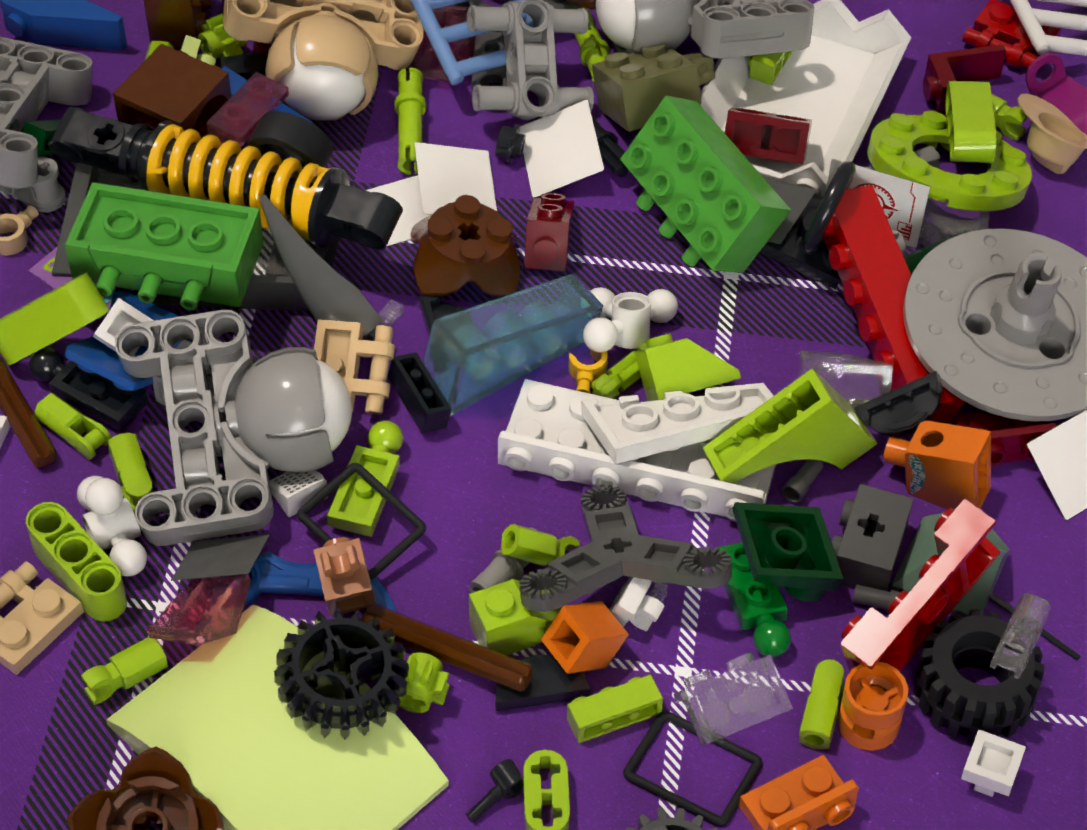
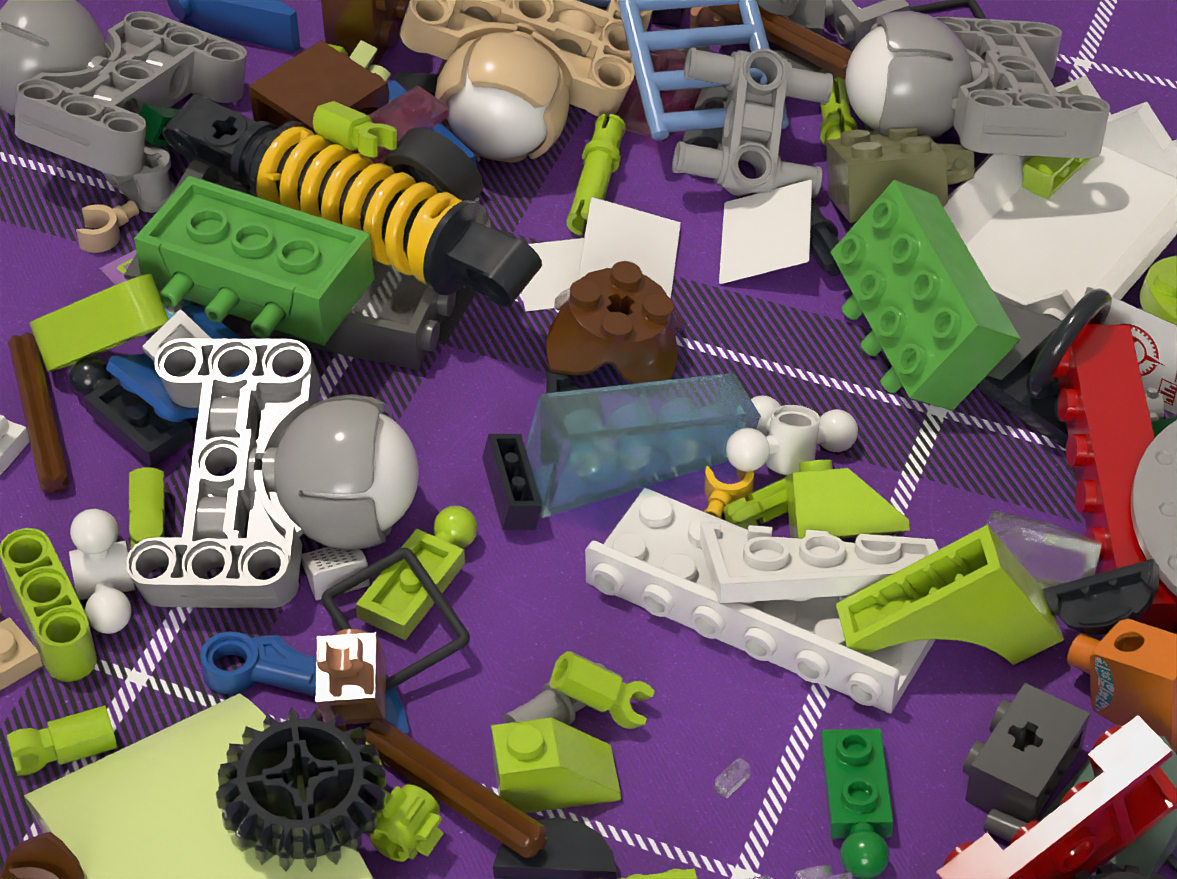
camera: 15 degrees right, 5 degrees down
lime bar [35,393,112,460] -> none
clear pink slope [146,574,251,645] -> none
dark grey sticker [171,534,270,581] -> none
lime gear [198,13,247,62] -> none
dark grey piece [259,194,384,341] -> none
tan plate [314,319,395,415] -> none
clear piece [378,299,404,327] -> none
black plate [495,125,526,164] -> none
dark grey piece [519,485,732,612] -> none
dark red bracket [524,193,575,272] -> none
orange brick [541,601,629,674] -> none
white tile [609,577,665,631] -> none
dark red brick [725,107,812,164] -> none
dark green slope [732,502,844,602] -> none
dark grey piece [781,460,824,504] -> none
none -> lime bar [313,101,397,158]

